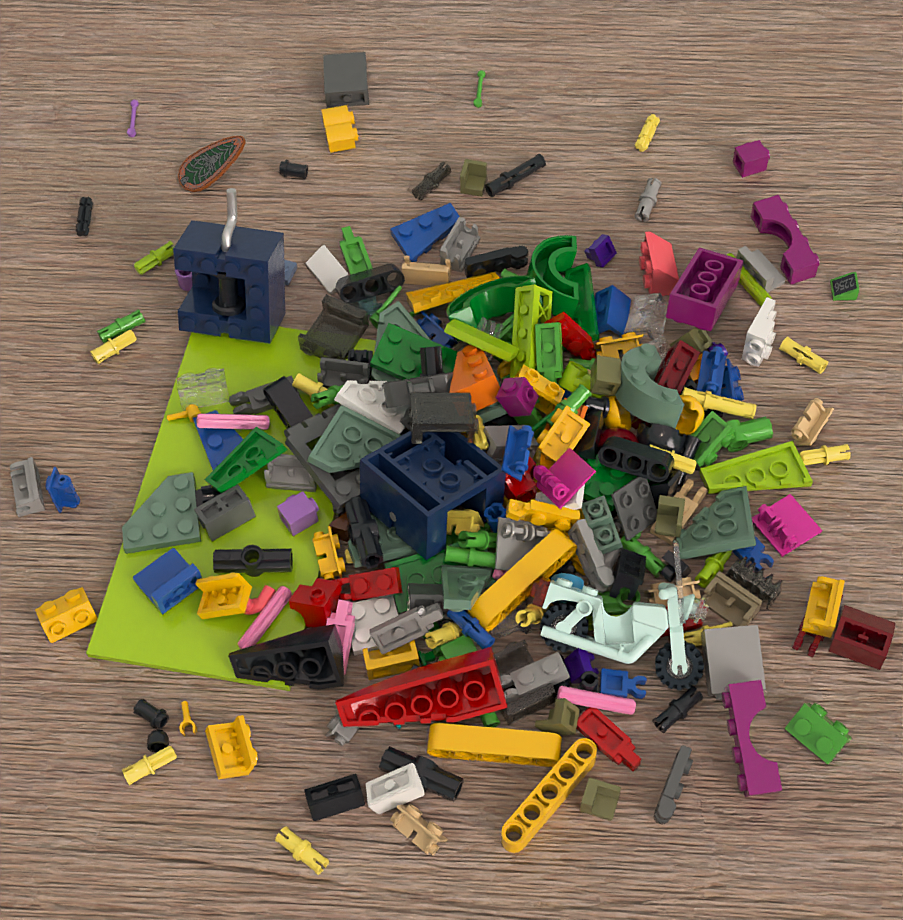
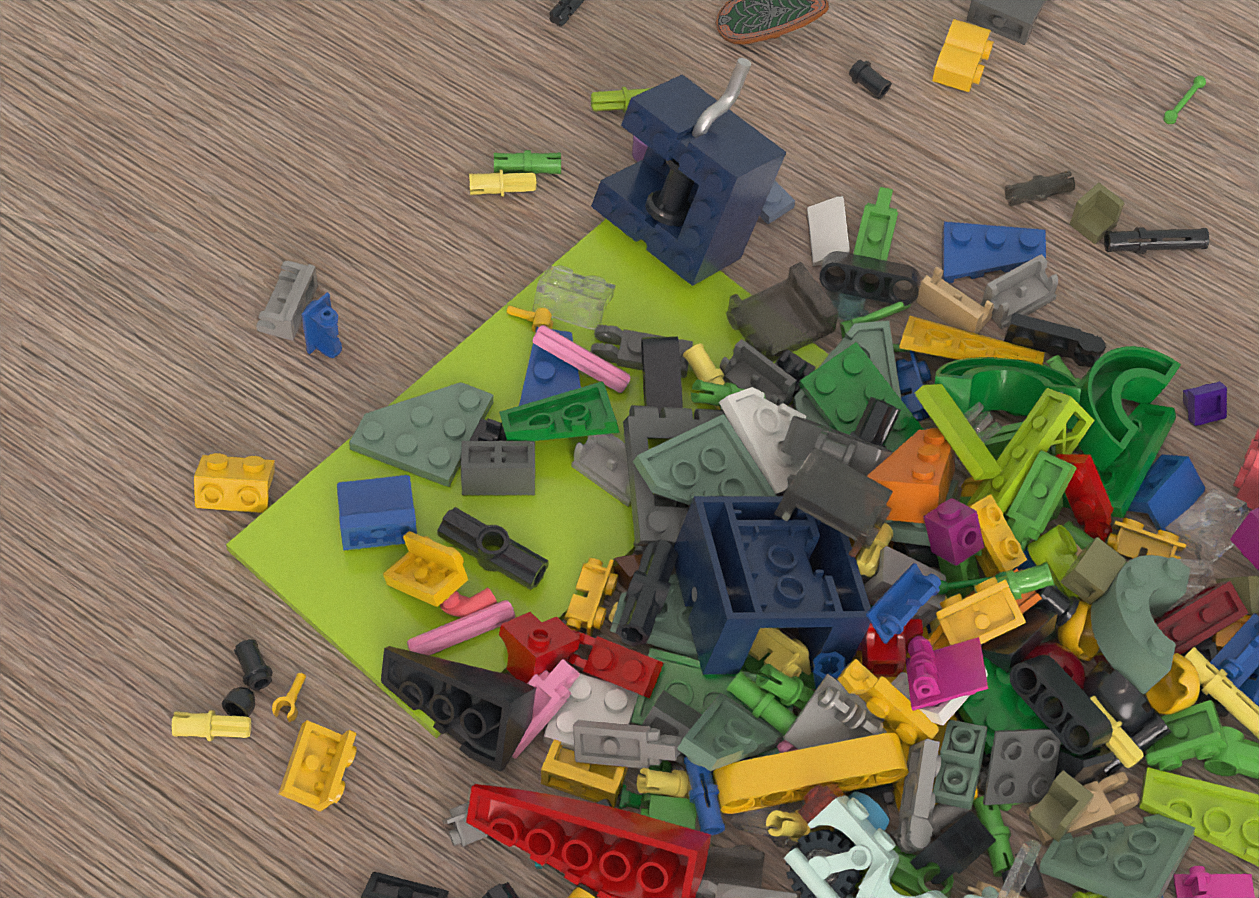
camera: 25 degrees right, 0 degrees up
medium lavender brick [277,491,319,536] -> none

